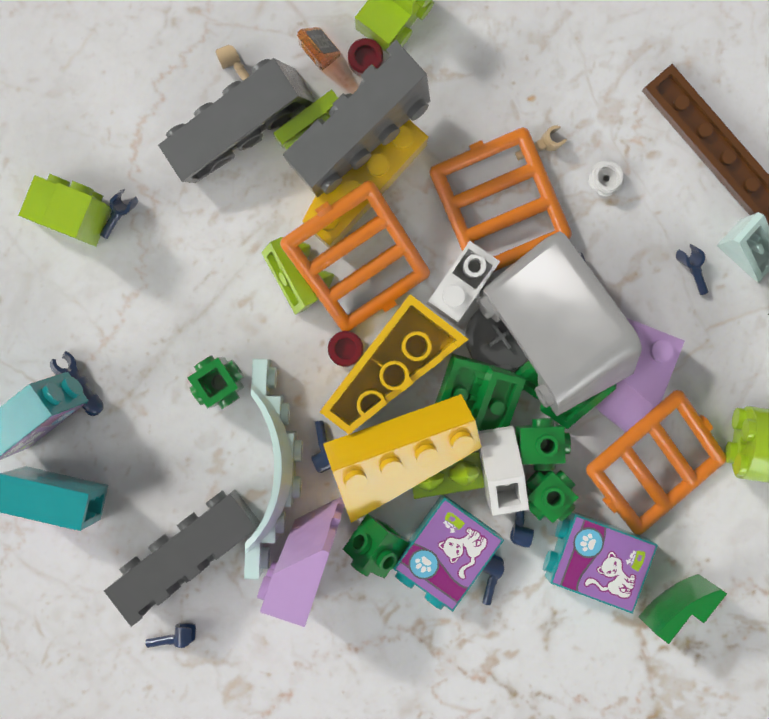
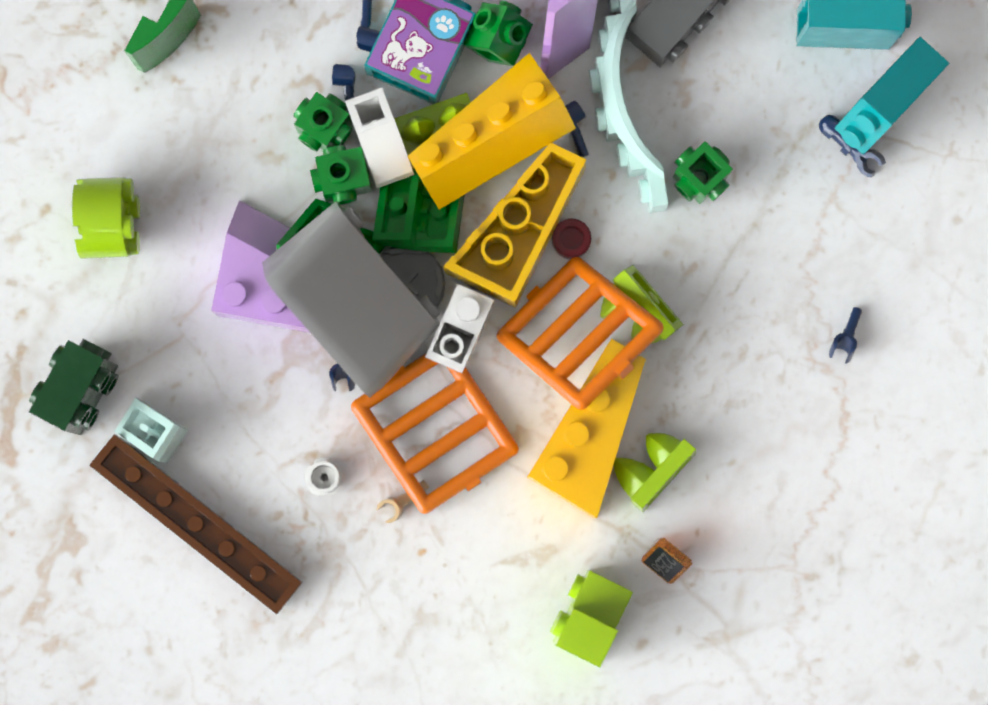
camera: 165 degrees right, 5 degrees down
lime brick [18,174,111,247] -> none
dark grey wedge [158,58,316,183] -> none
tan hand [215,45,250,81] -> none
dark grey wedge [283,40,430,198] -> none
dark red tile [348,38,383,77] -> none
brick [543,511,658,614] -> none
orange bar [586,390,726,535] -> none
dark blue hand [676,244,709,295] -> none

